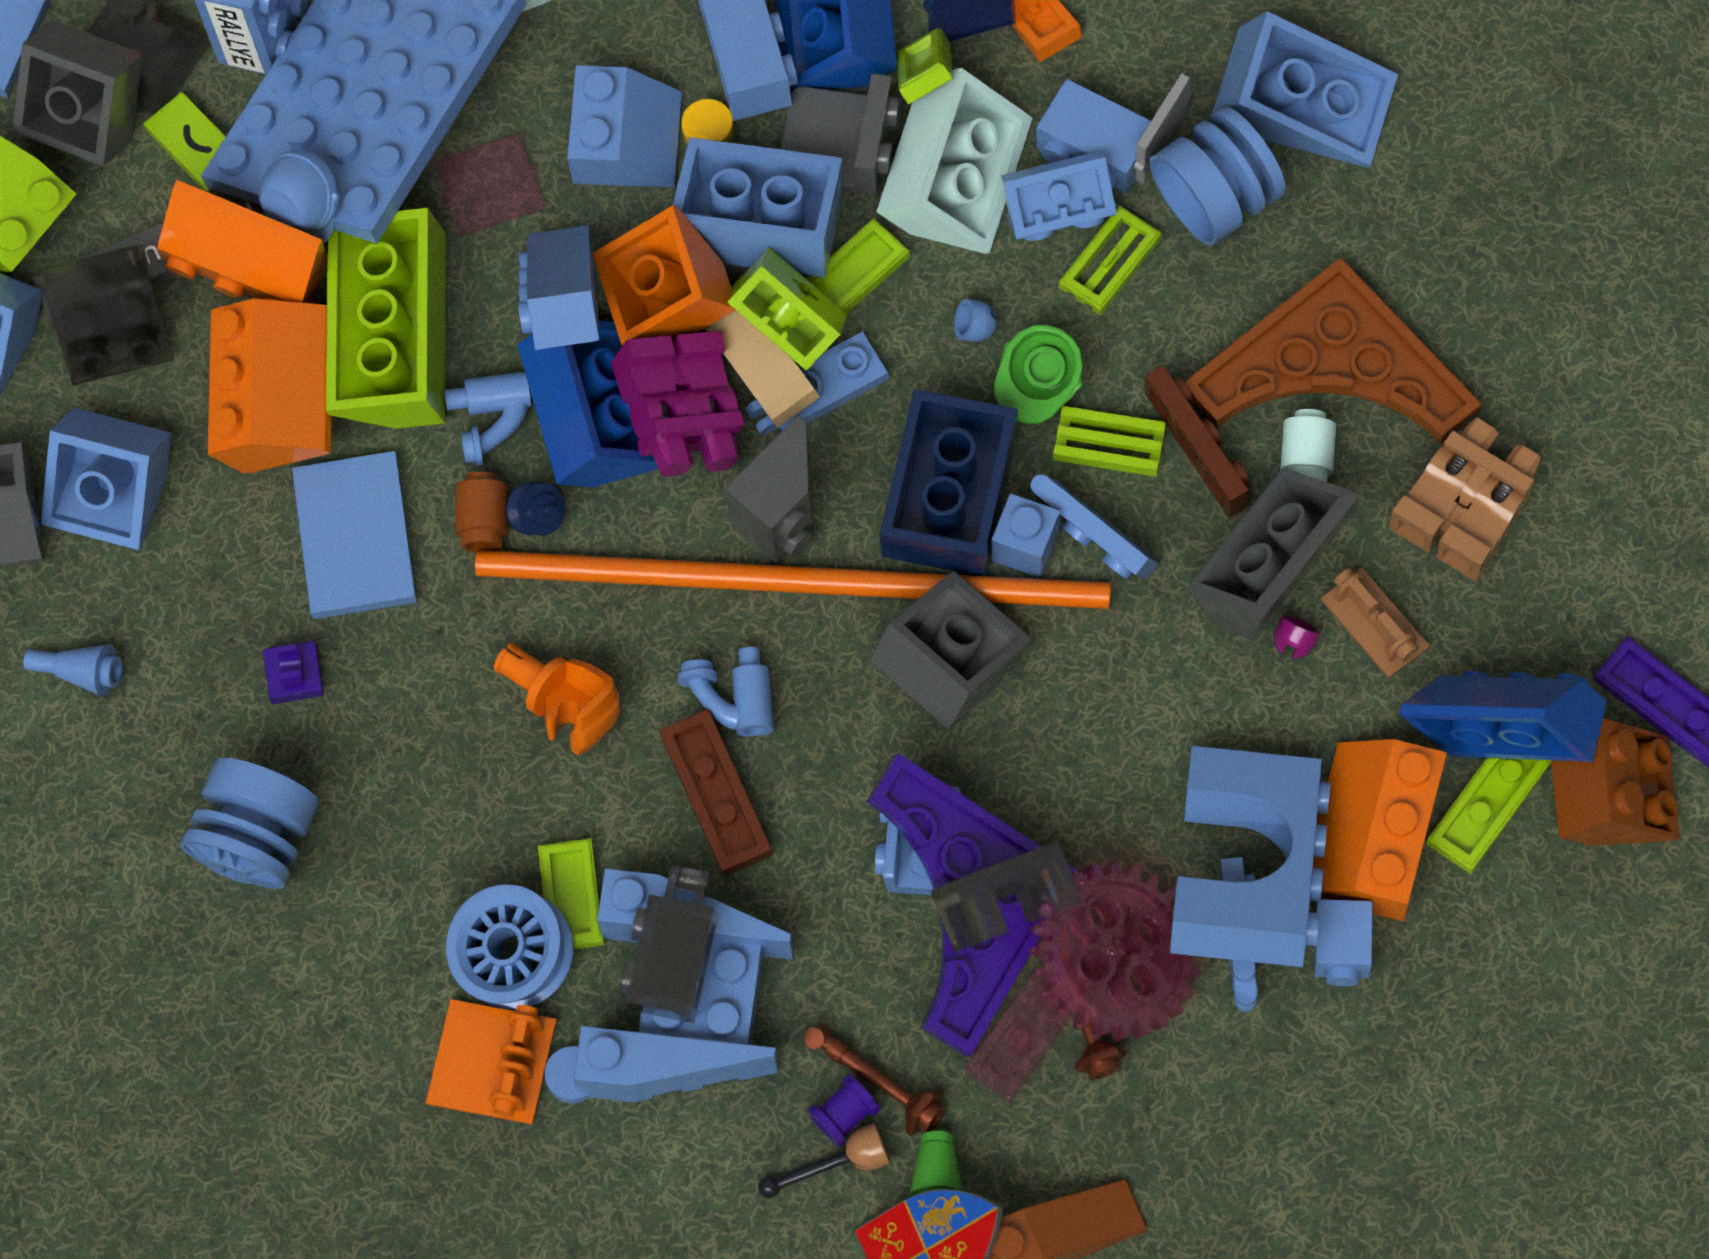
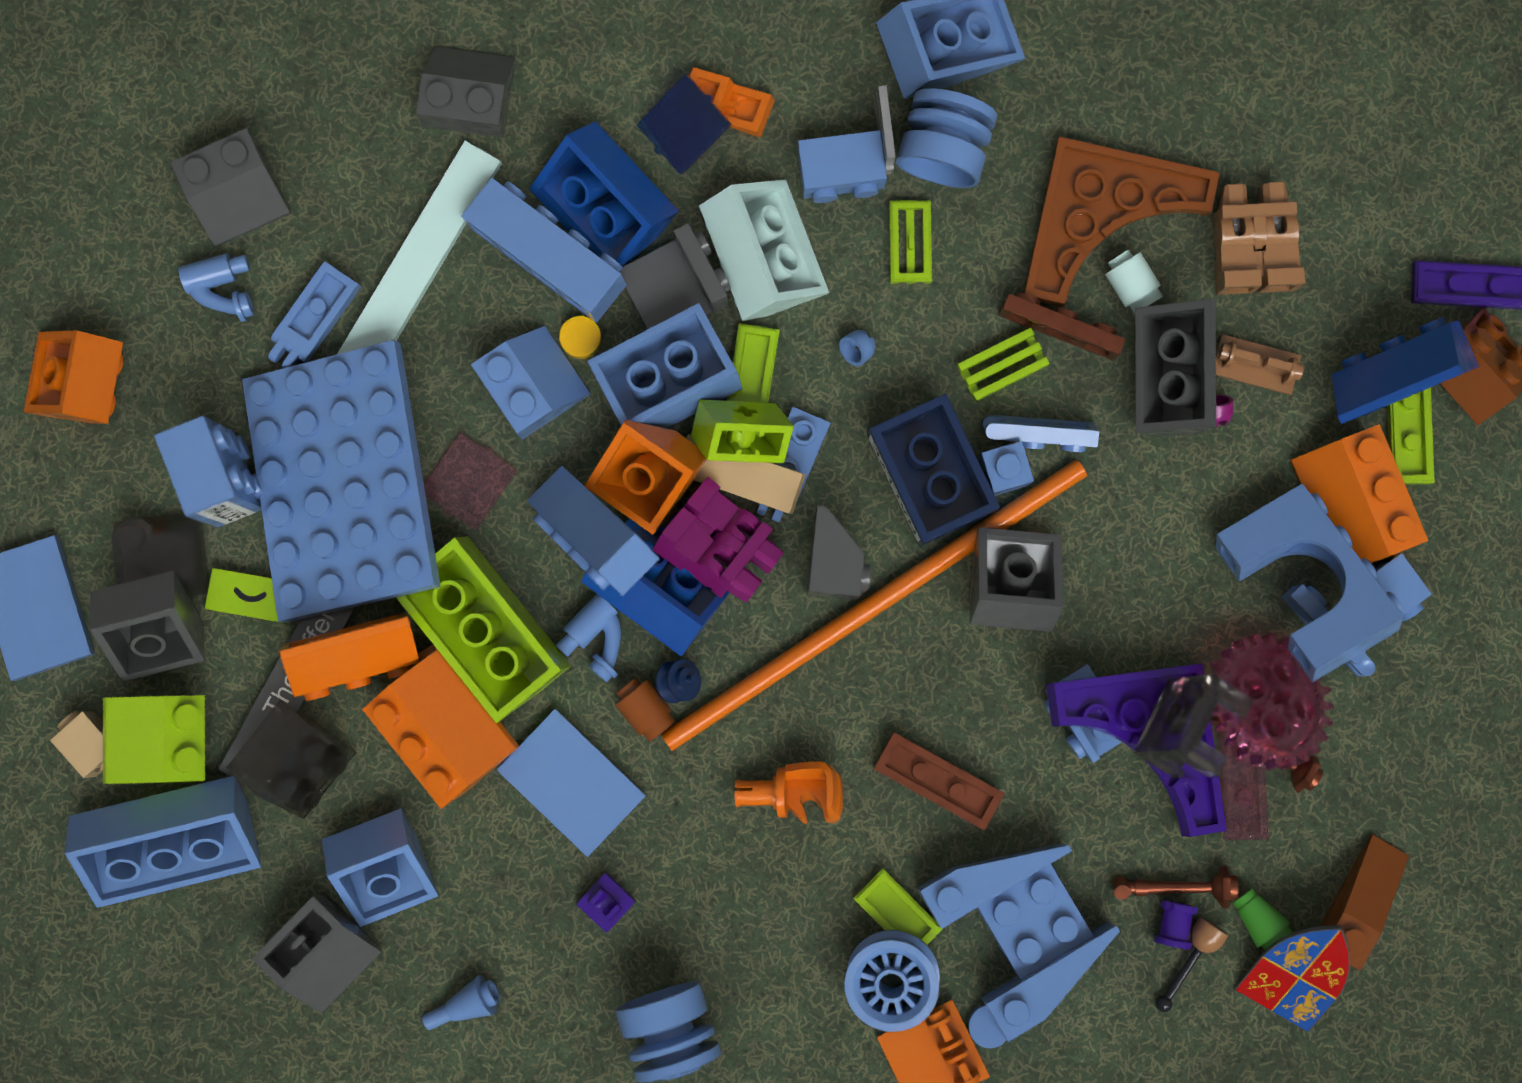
camera: 50 degrees left, 15 degrees up
medium blue hat [259,150,340,243] -> none
clear smoke brick [619,864,718,1024] -> none
medium blue plant [677,647,774,737] -> none
lime tile [897,28,953,105] -> none
bright green hat [994,325,1084,424] -> none
medium blue bracket [1001,150,1117,241] -> none

